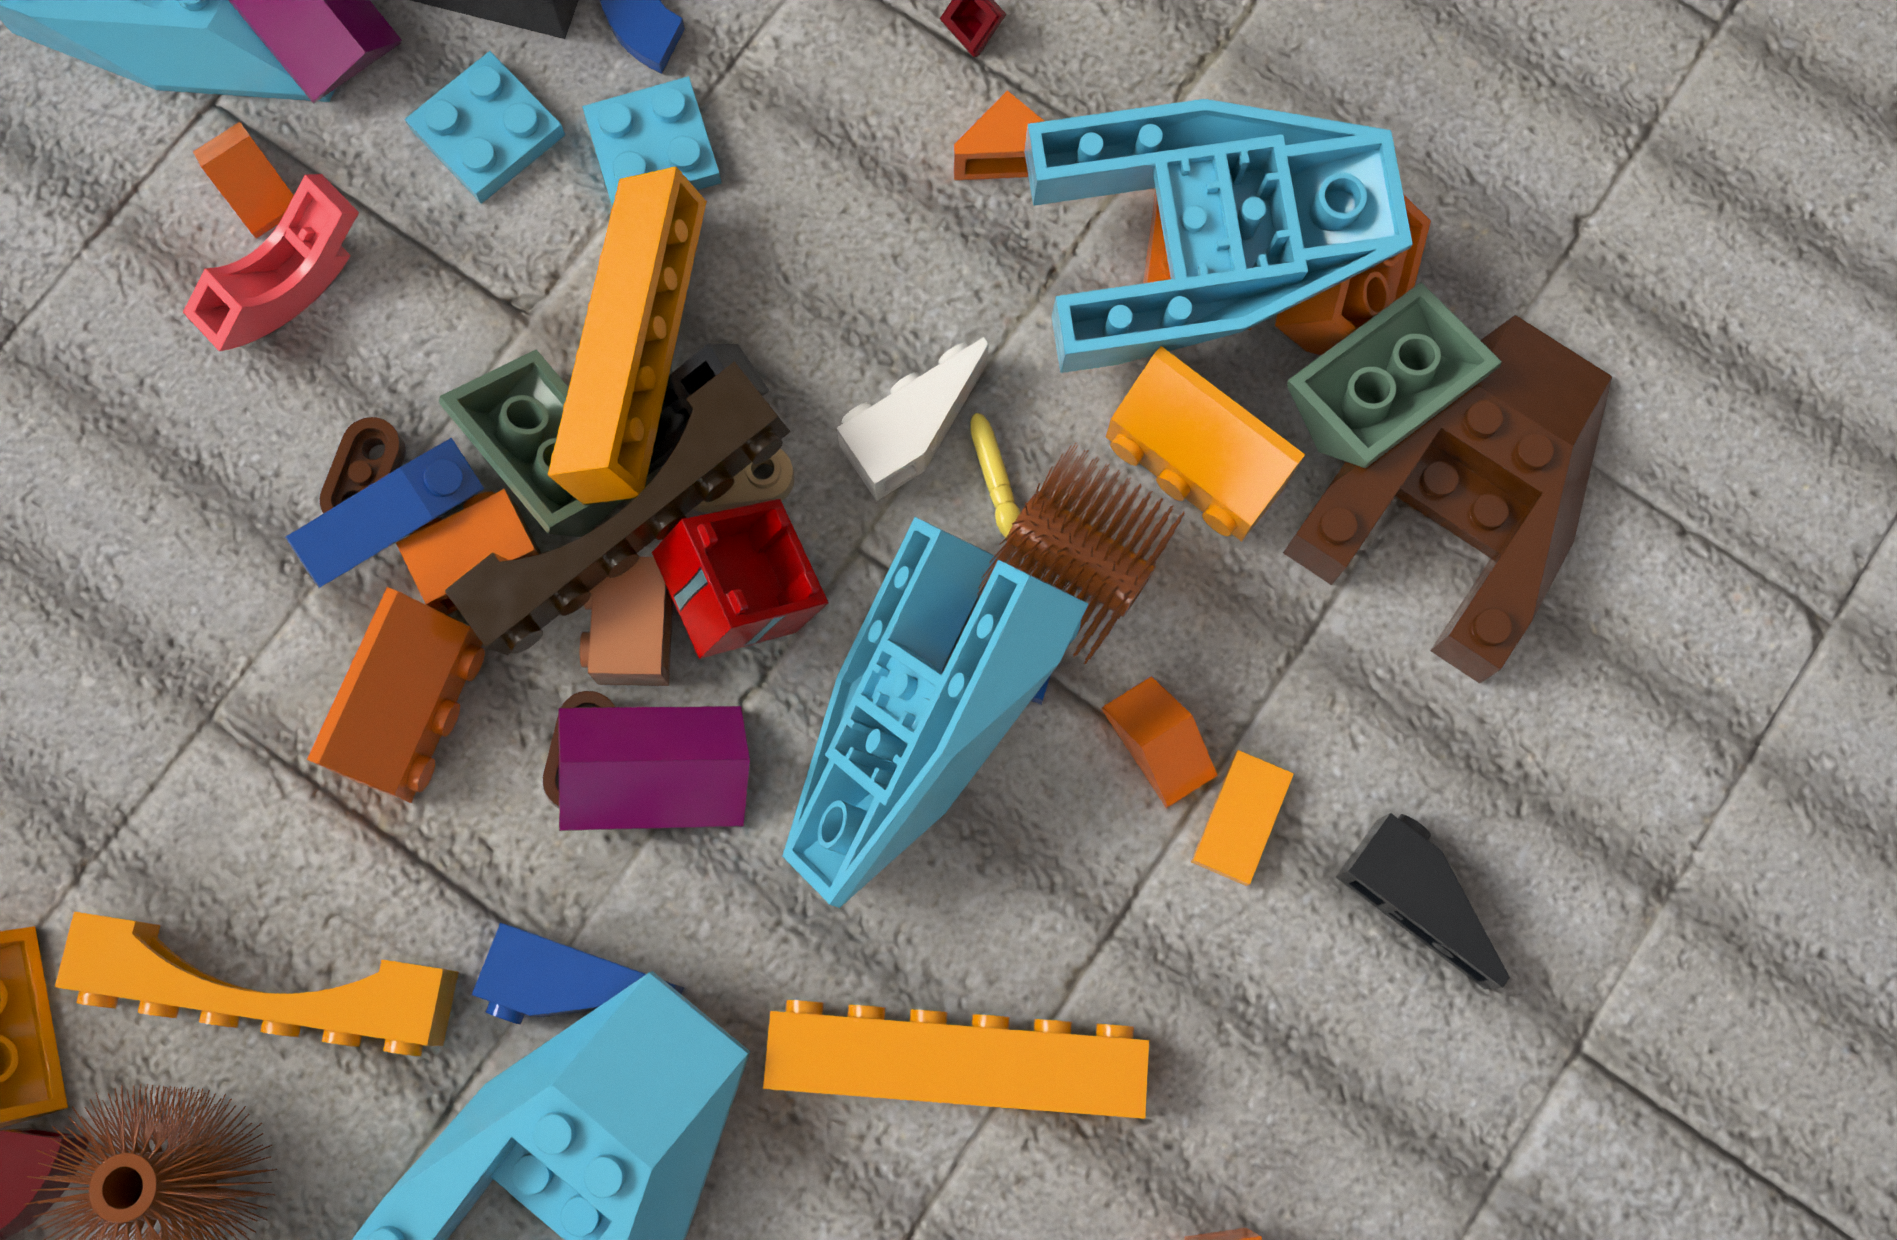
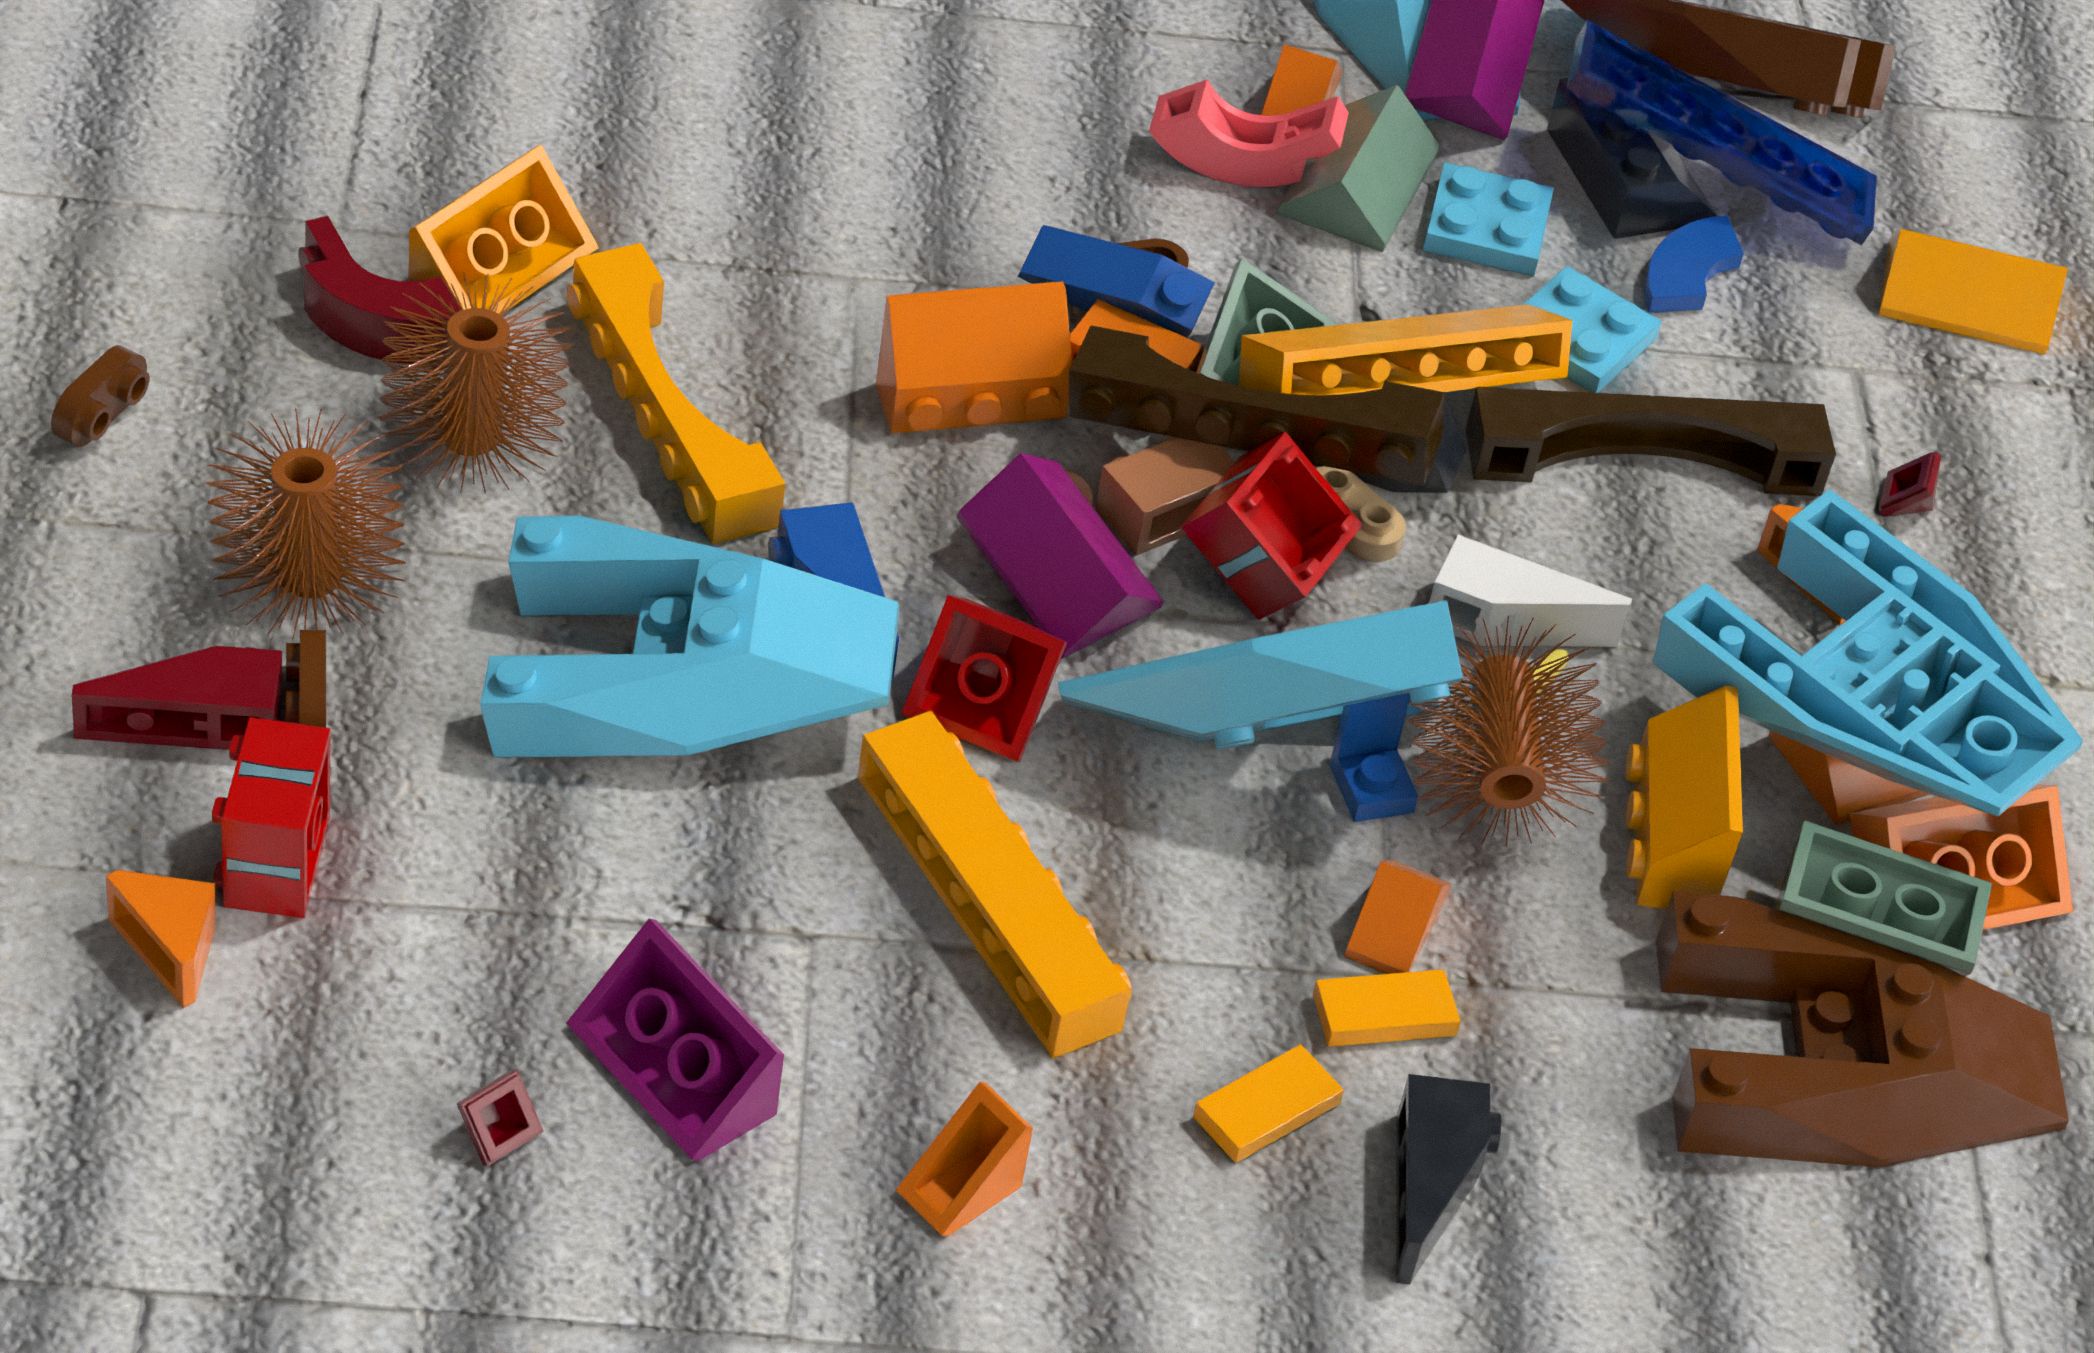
camera: 50 degrees right, 30 degrees down
none -> red slope [901,595,1067,762]
none -> light orange tile [1193,1044,1344,1163]
none -> sand green slope [1277,84,1440,252]
none -> dark brown arch [1465,387,1836,496]

